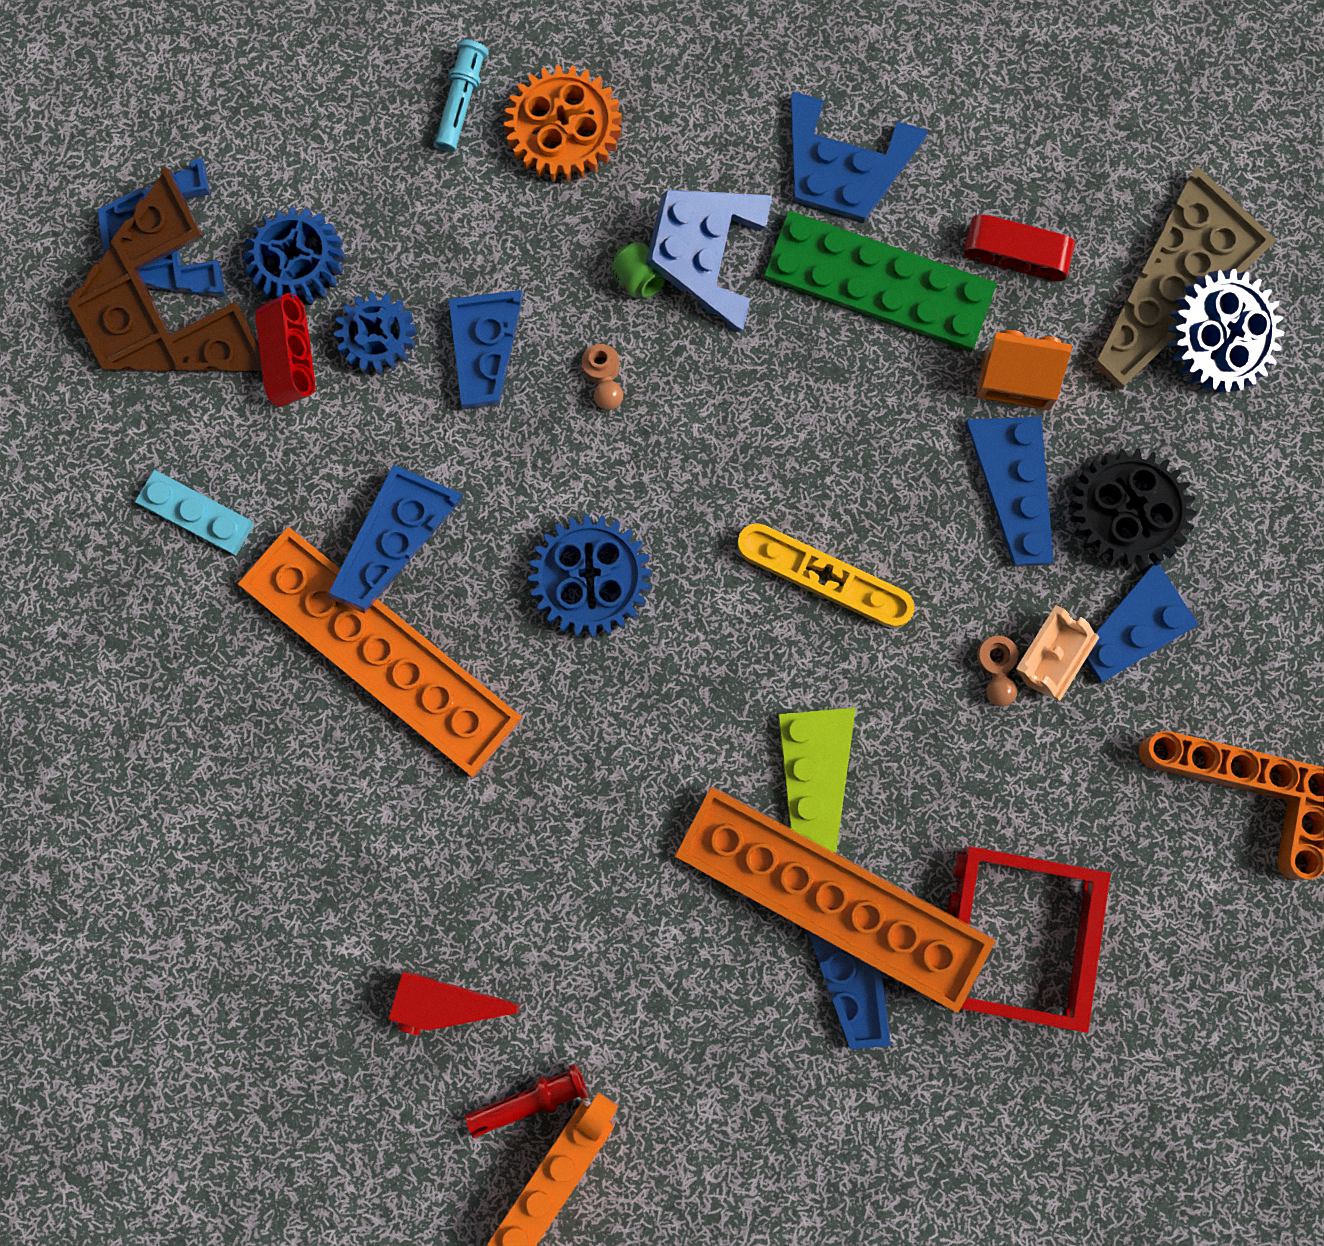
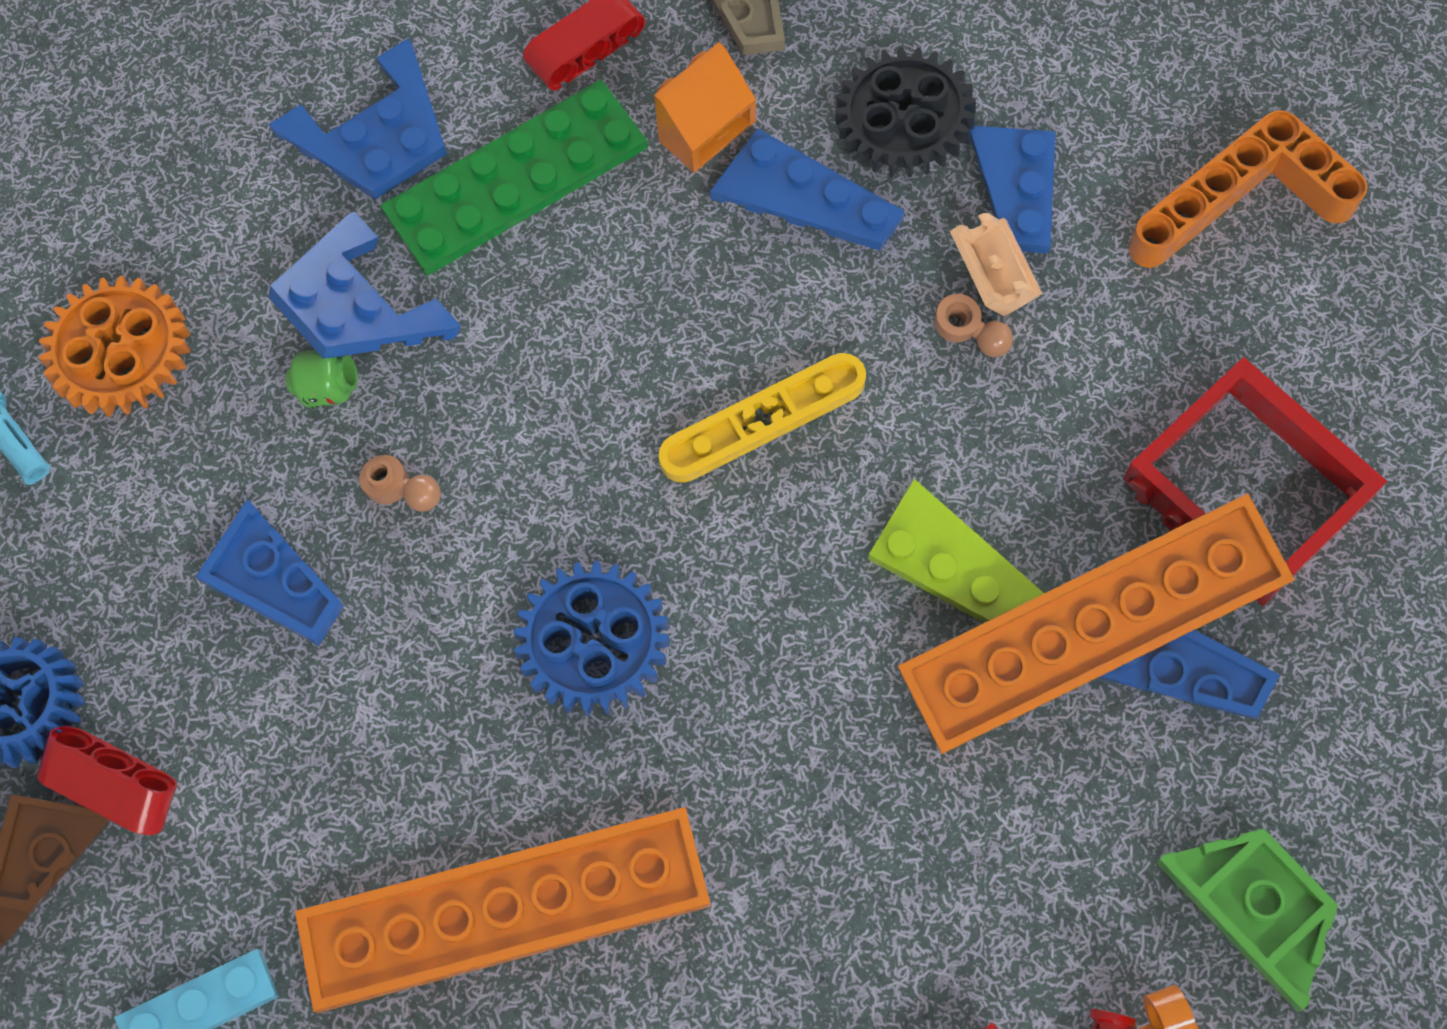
camera: 50 degrees left, 10 degrees down
blue wing [329,464,463,614] -> none
blue gear [334,292,417,375] -> none
none -> bright green wing [1156,828,1338,1012]

